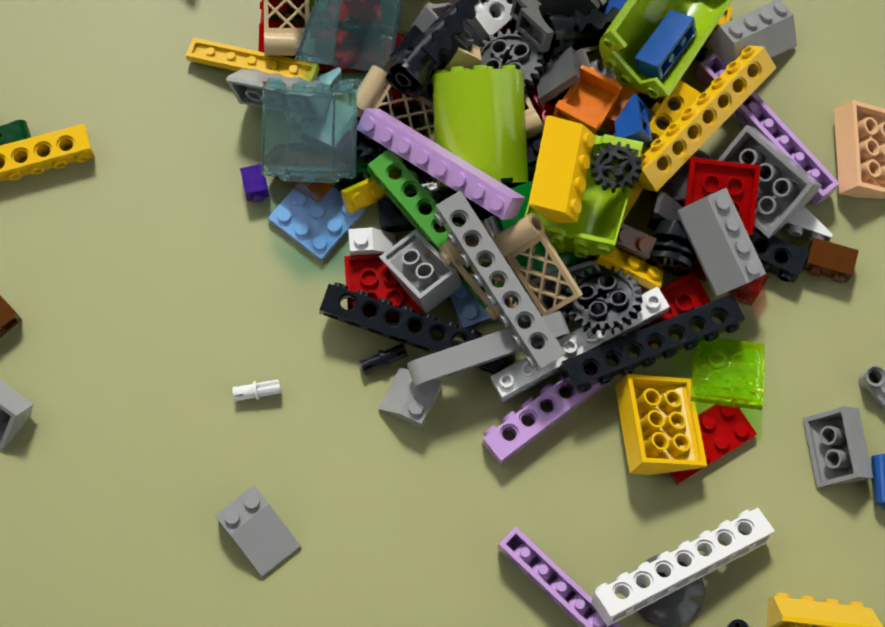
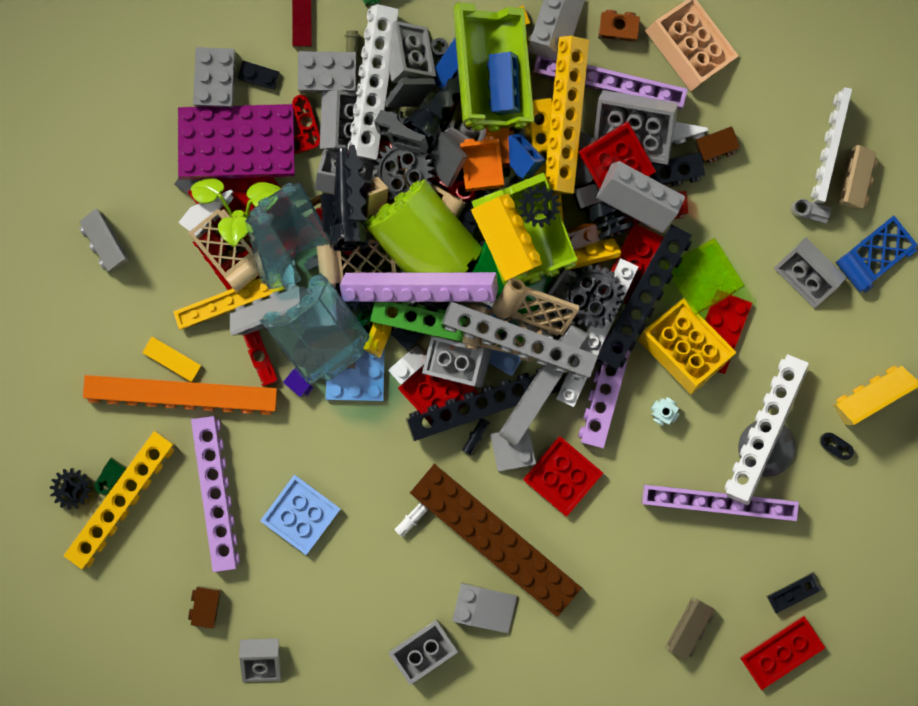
camera: 35 degrees left, 15 degrees up
none -> orange brick [83,375,278,415]
none -> yellow tile [142,336,202,382]
none -> lavender brick [191,416,240,572]
none -> red piece [243,330,278,386]
none -> light blue plate [260,474,341,555]
none -> light grey brick [388,618,458,685]
none -> reddish brown brick [410,463,582,618]
none -> red plate [522,436,603,517]
none -> dark orange brick [598,10,640,42]
none -> light aqua brick [650,397,680,426]

